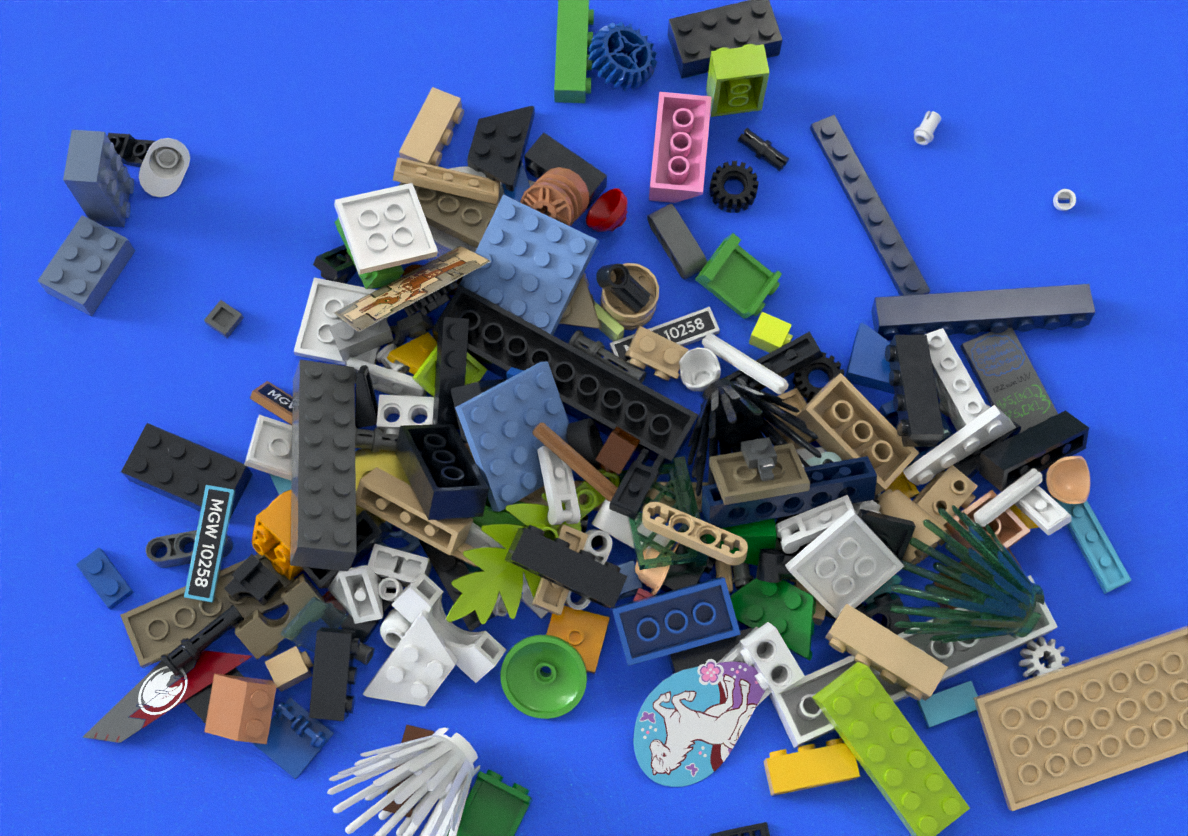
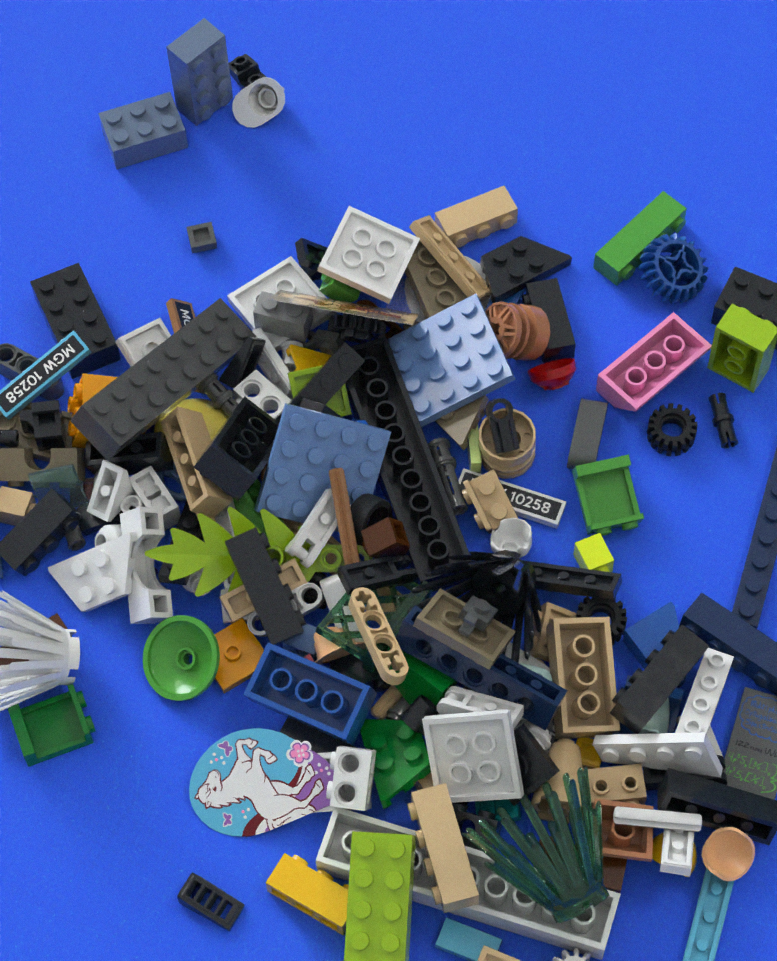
camera: 45 degrees right, 10 degrees down
white axle [702,333,789,394] -> none

